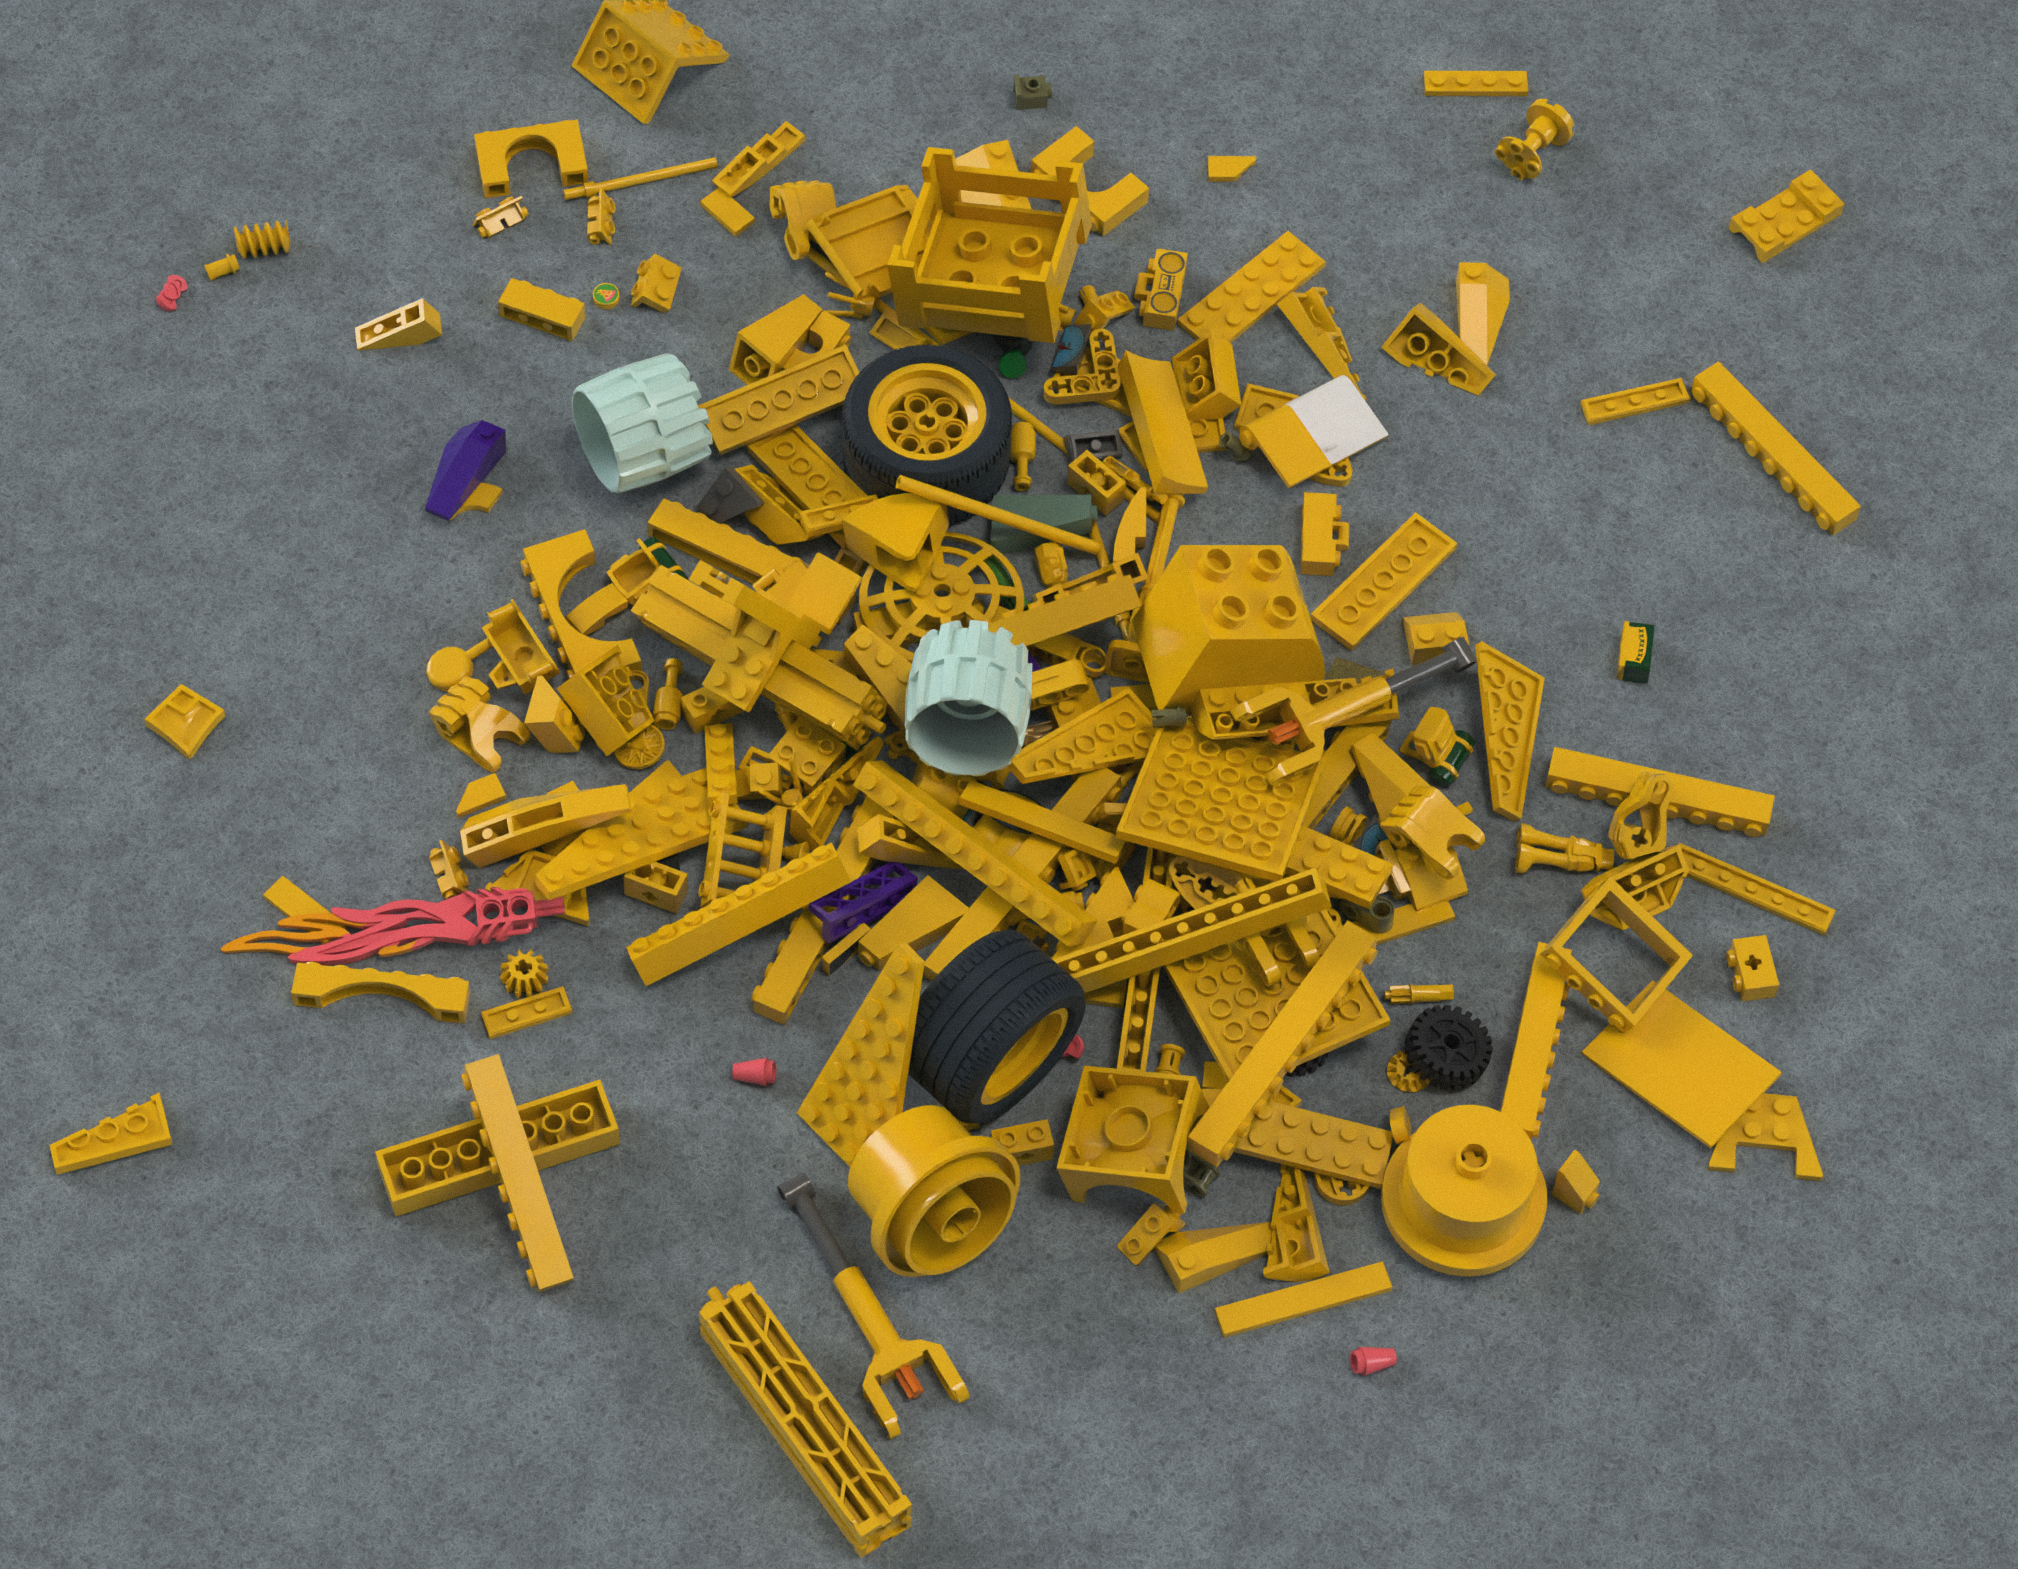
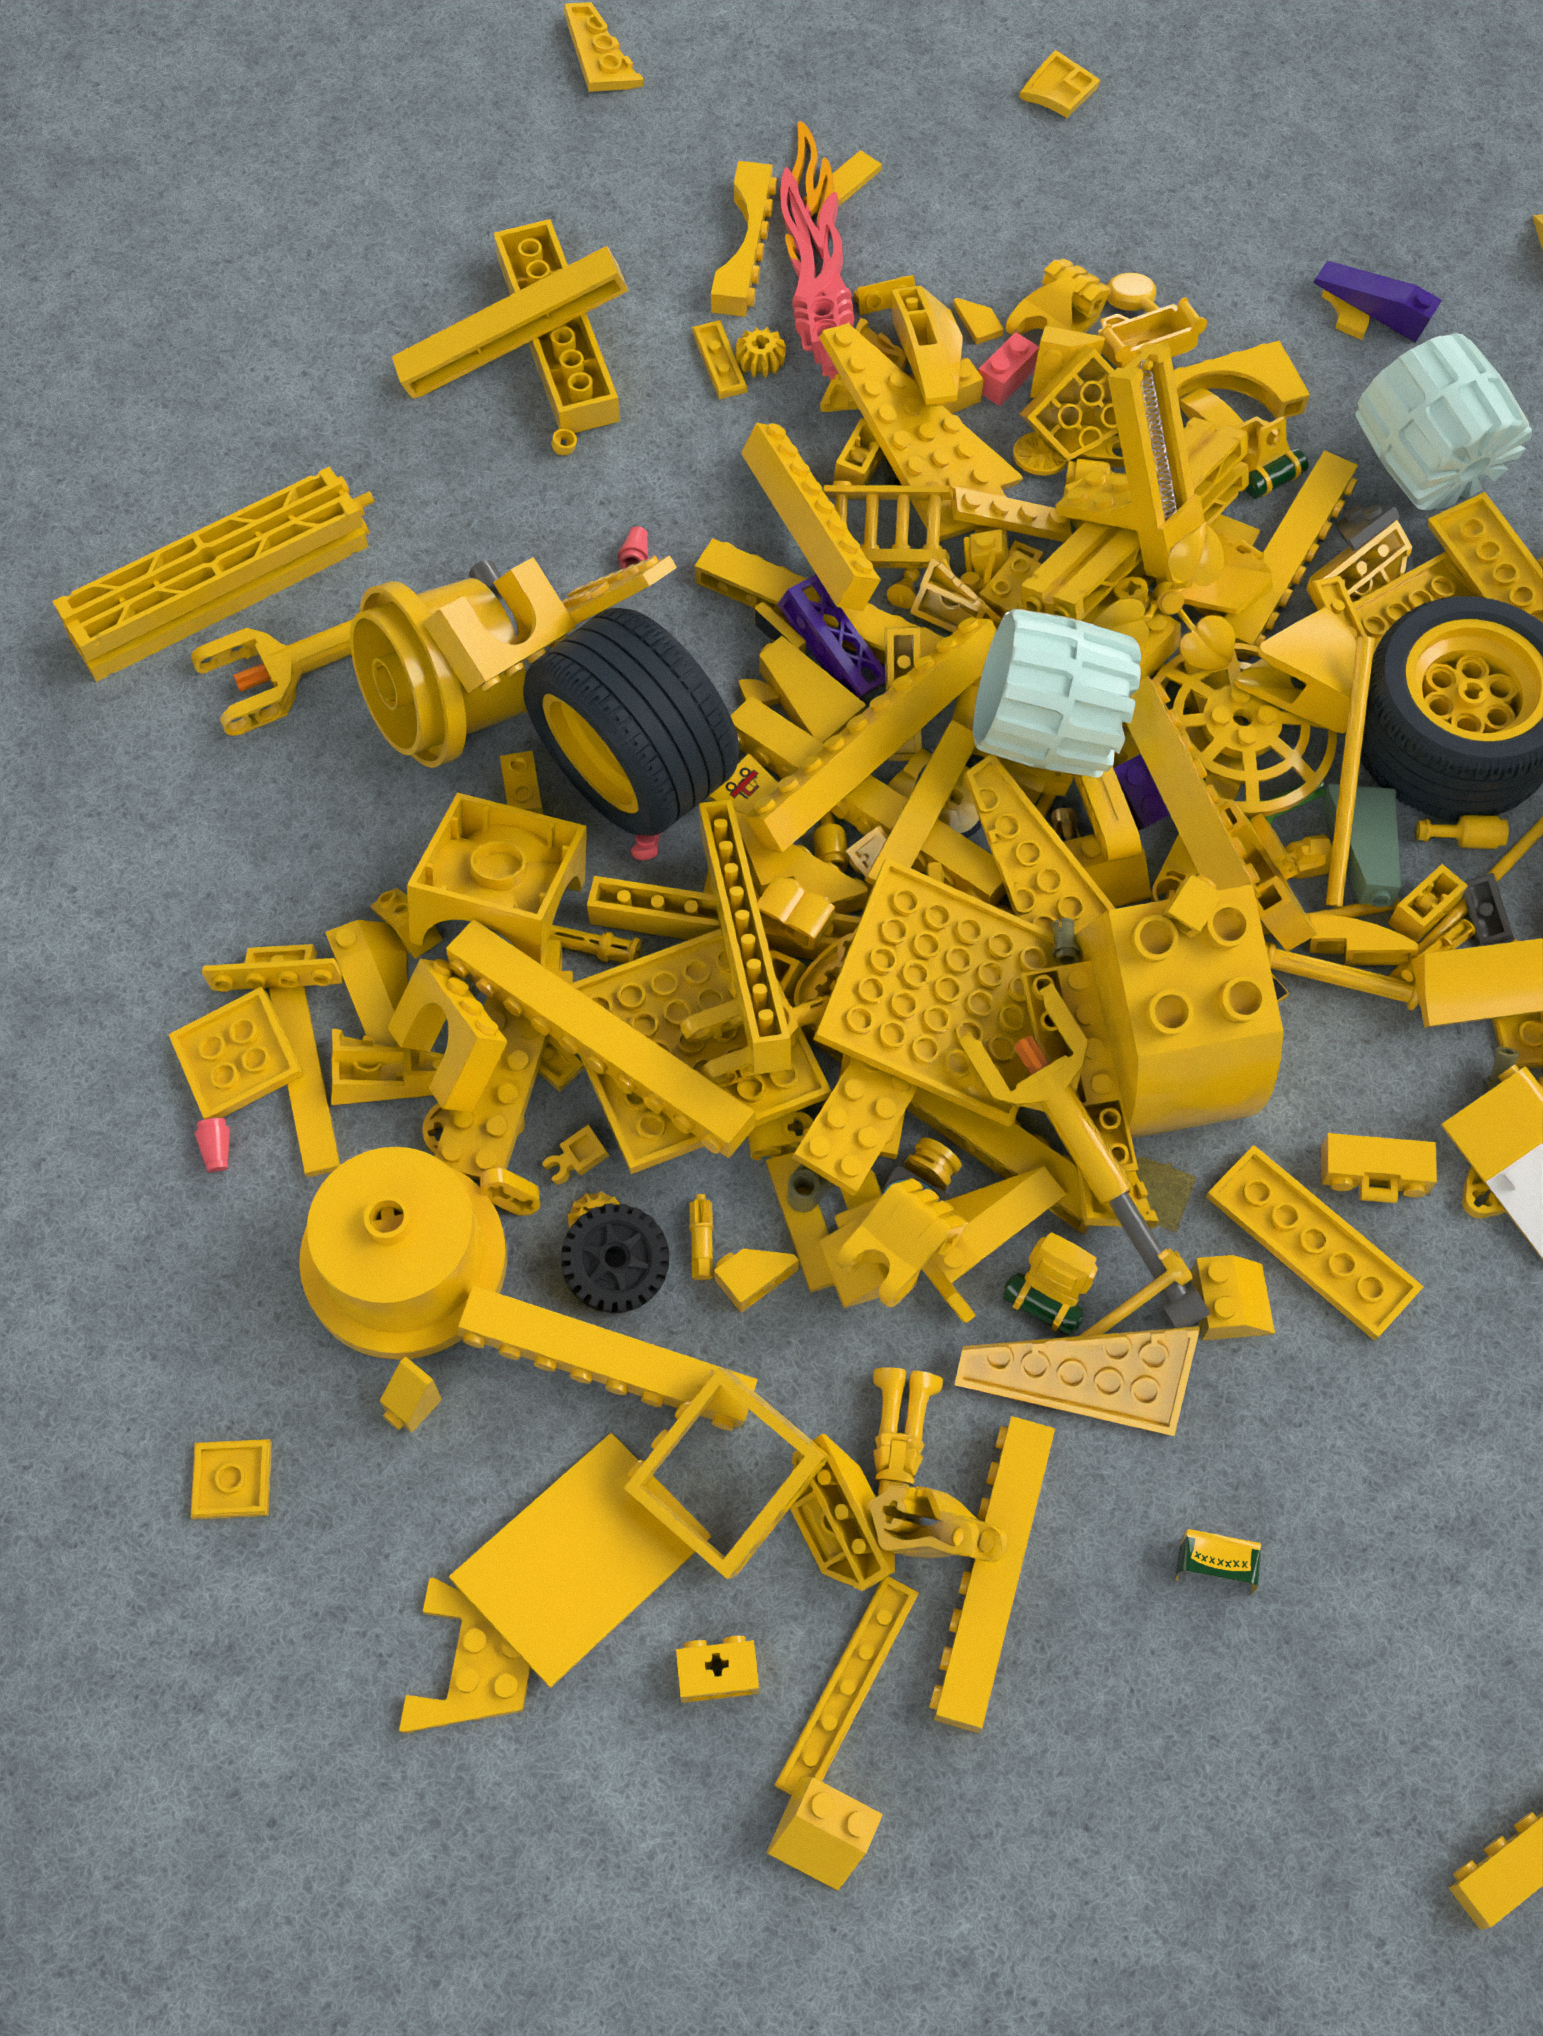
camera: 95 degrees right, 5 degrees up
none -> yellow plate [168,986,304,1120]
none -> yellow tile [190,1439,272,1520]
none -> yellow bracket [201,944,344,992]
none -> yellow arch [387,958,508,1112]
none -> yellow arch [423,557,577,693]
none -> yellow plate [542,1125,610,1185]
none -> yellow hinge [551,428,577,456]
none -> yellow slope [714,1248,799,1313]
none -> yellow slope [766,1777,883,1891]
none -> coral brick [978,332,1039,406]
none -> yellow piece [1079,1248,1192,1336]
none -> yellow plant [1092,523,1236,670]
none -> yellow wheel [1115,577,1151,614]
none -> yellow brick [1161,874,1223,938]
none -> yellow tile [1250,812,1298,880]

